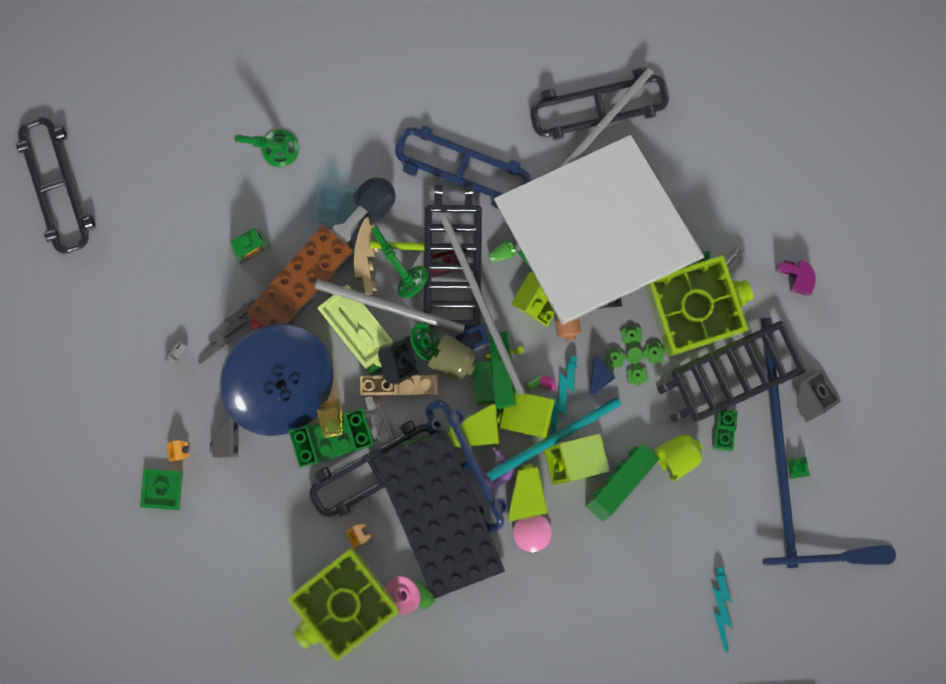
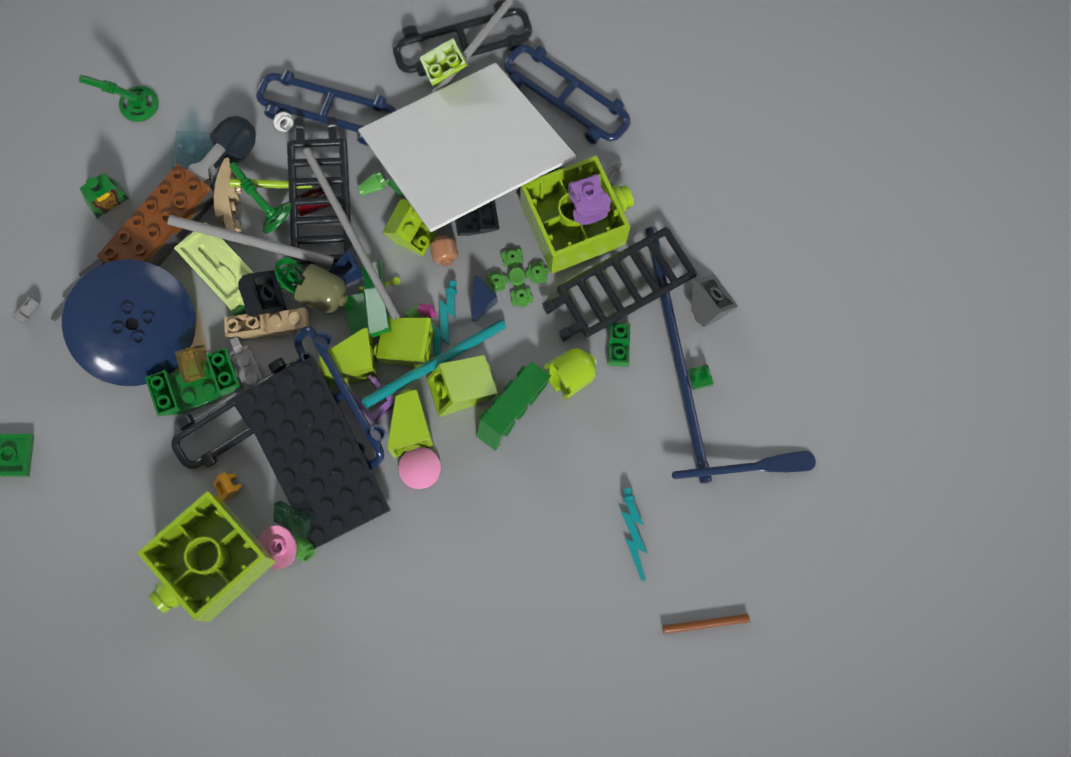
camera: 10 degrees left, 10 degrees down
light orange tile [167,440,190,462] -> none
dark grey slope [209,418,239,457] -> none
magenta brick [776,260,816,296] -> none
none -> white plate [273,112,293,132]
none -> clear green plate [273,500,311,539]
none -> lime slope [419,38,469,85]
none -> dark blue bar [504,45,631,144]
none -> medium lavender piece [568,174,612,225]

